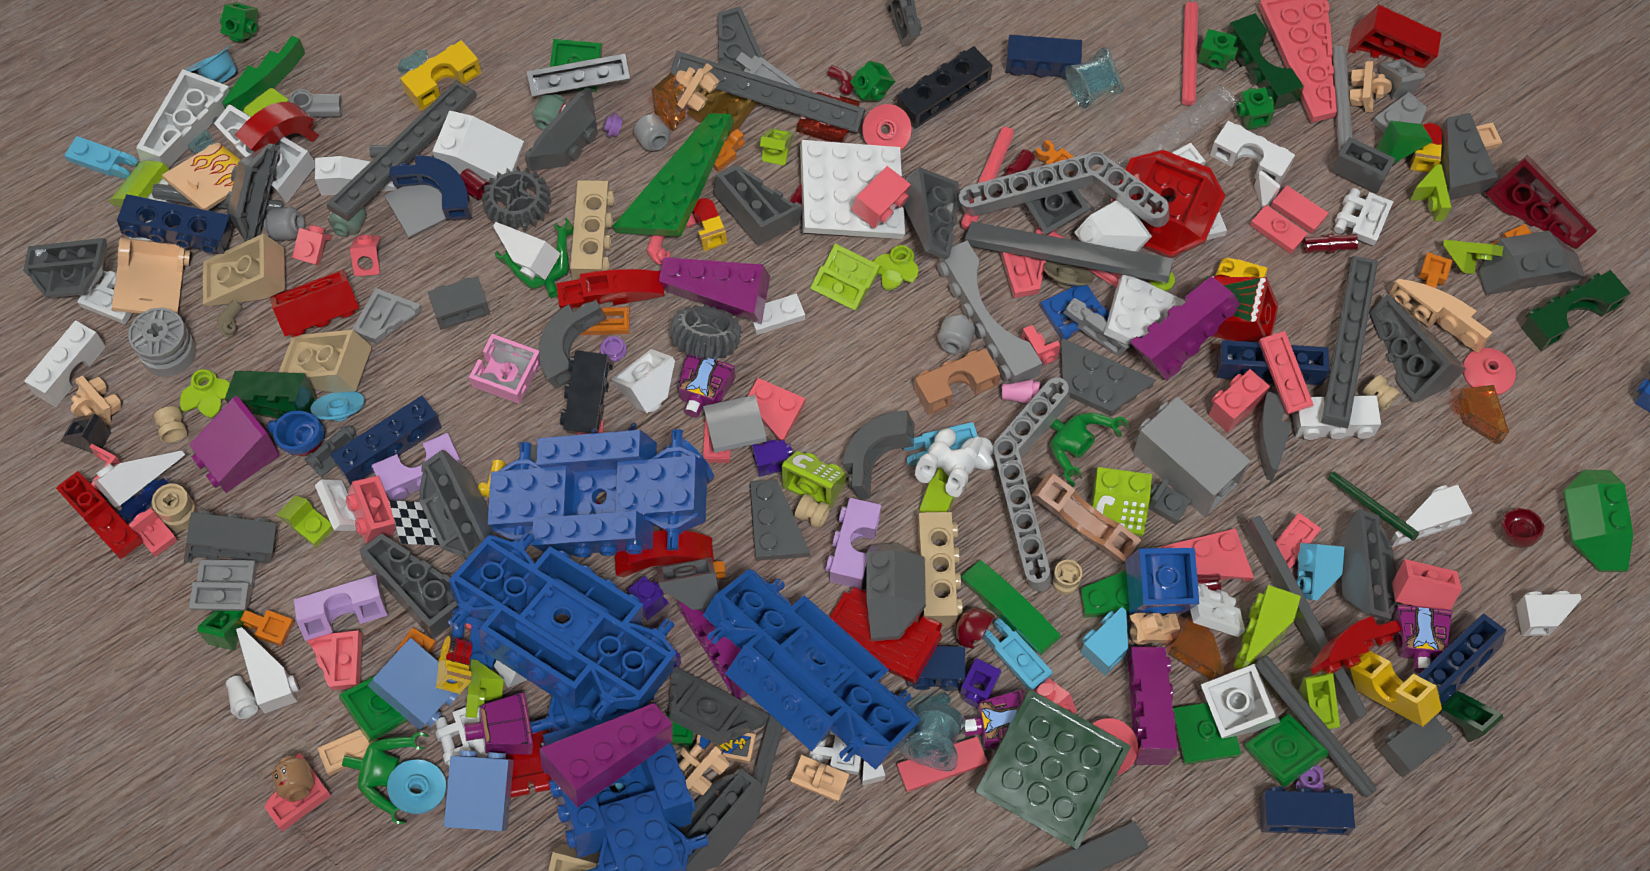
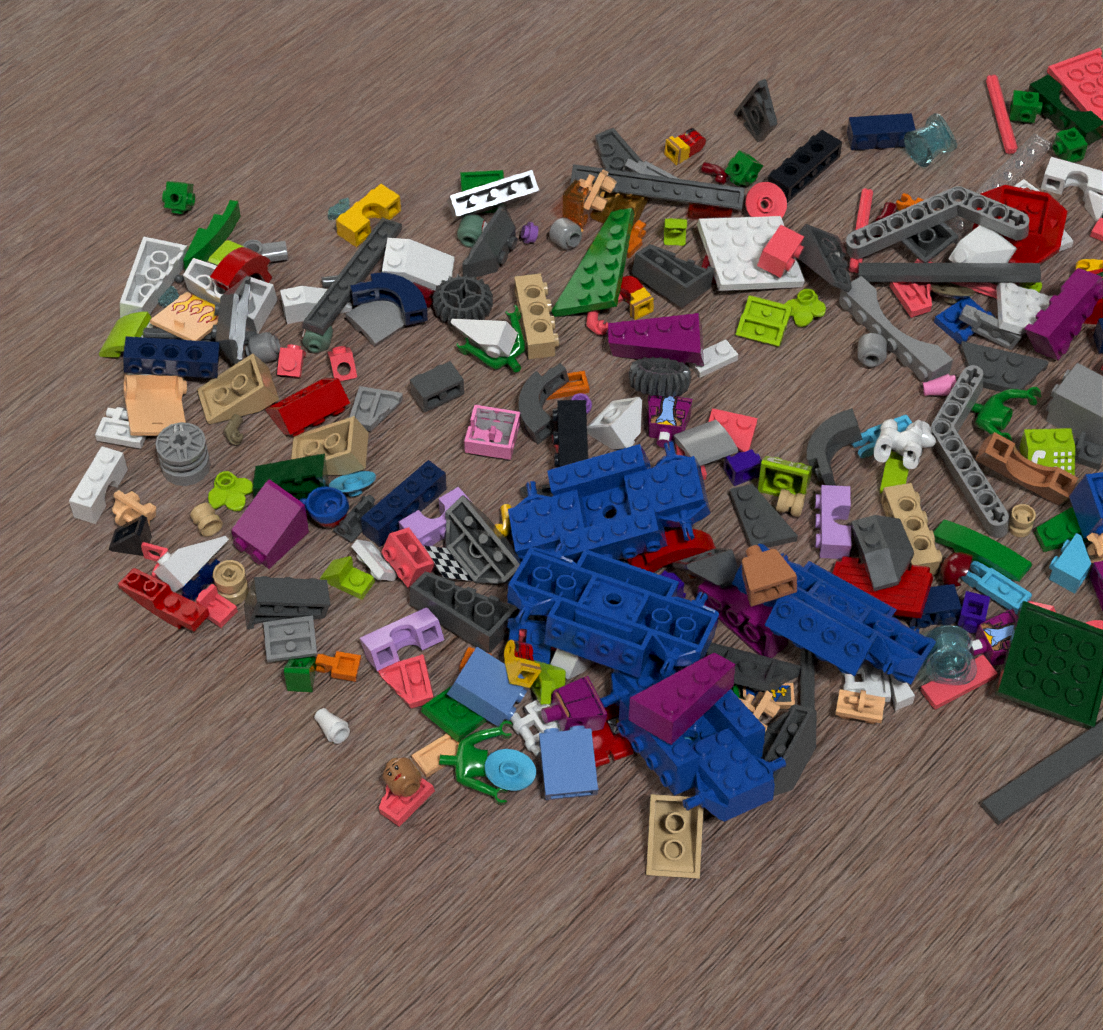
camera: 10 degrees left, 10 degrees down
dark grey wedge [23,238,107,298] -> none
medium azure hinge [64,136,138,179] -> none
medium azure piece [185,45,237,83] -> none
white slope [236,627,299,713] -> none
red slope [556,269,665,309] -> none
nougat arch [914,348,1000,415] -> none
coral bracket [1021,325,1061,364] -> none
none -> leg [664,128,706,166]
none -> nougat torso [741,545,797,607]

